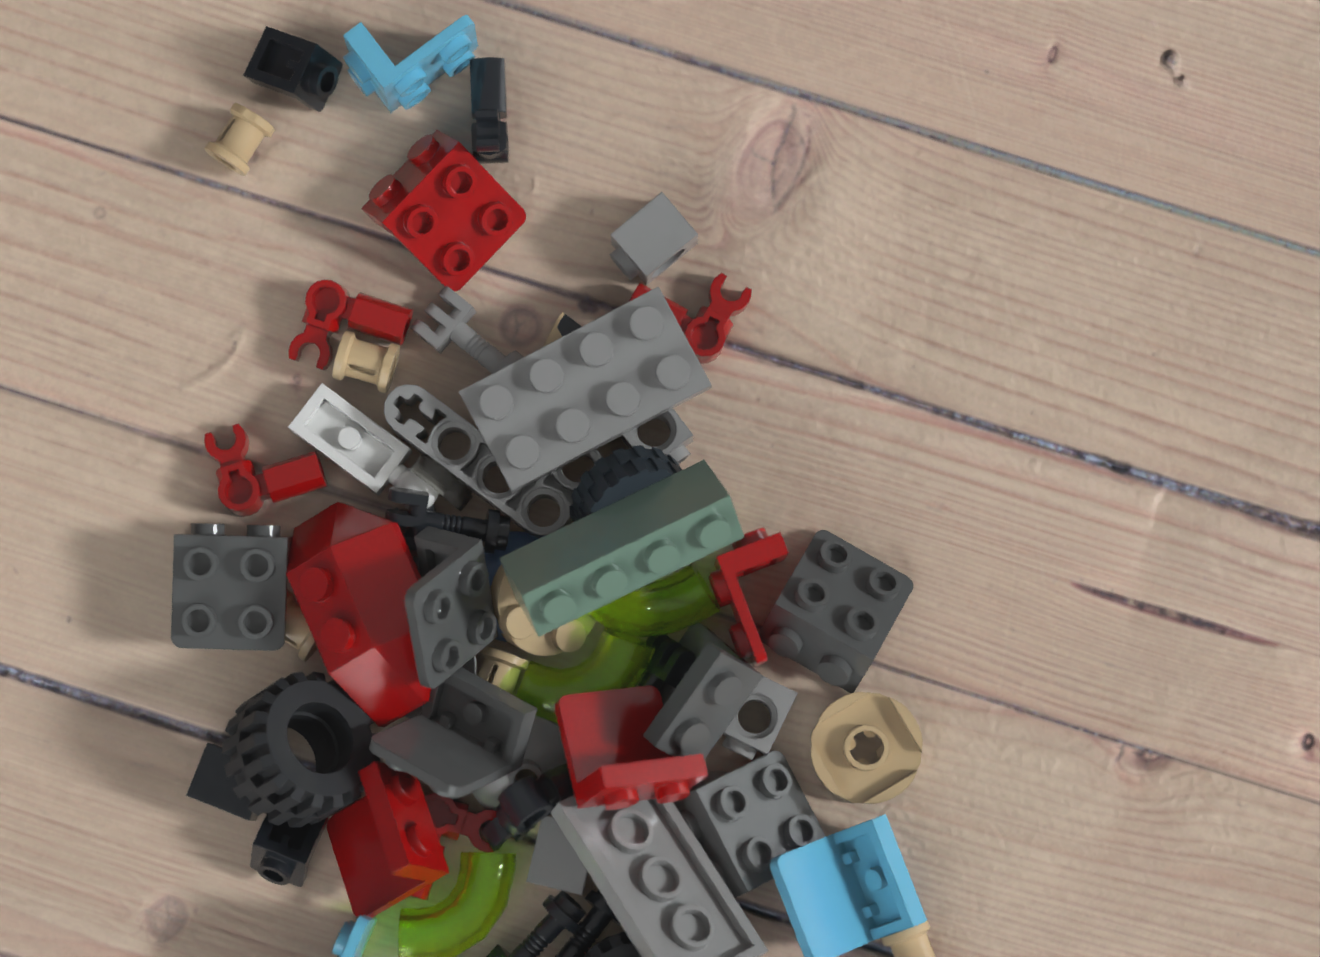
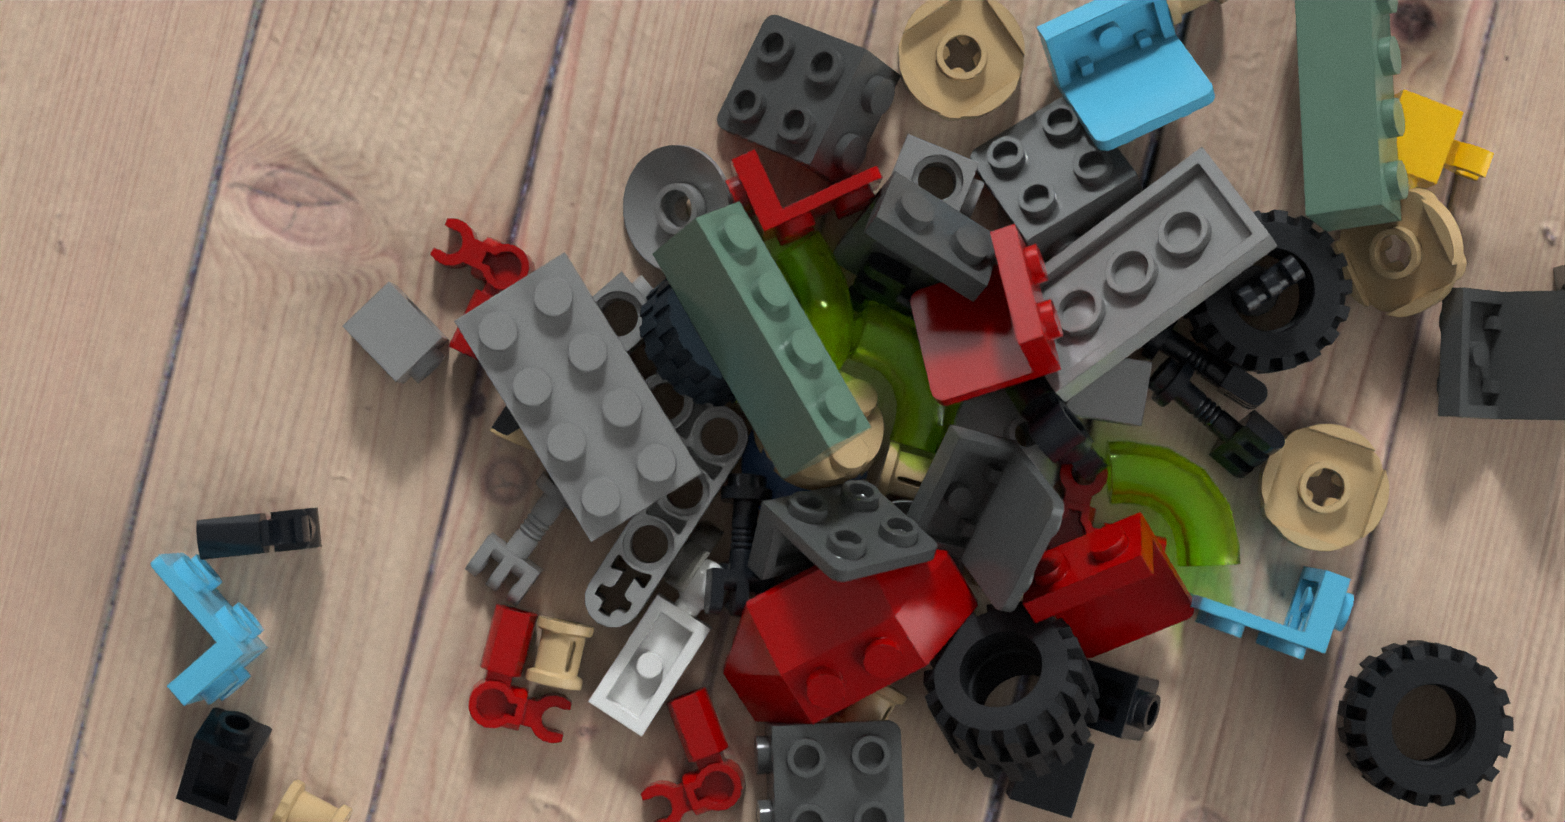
camera: 90 degrees left, 5 degrees up
red bracket [361,130,526,292] -> none
none -> light grey dish [623,145,733,269]

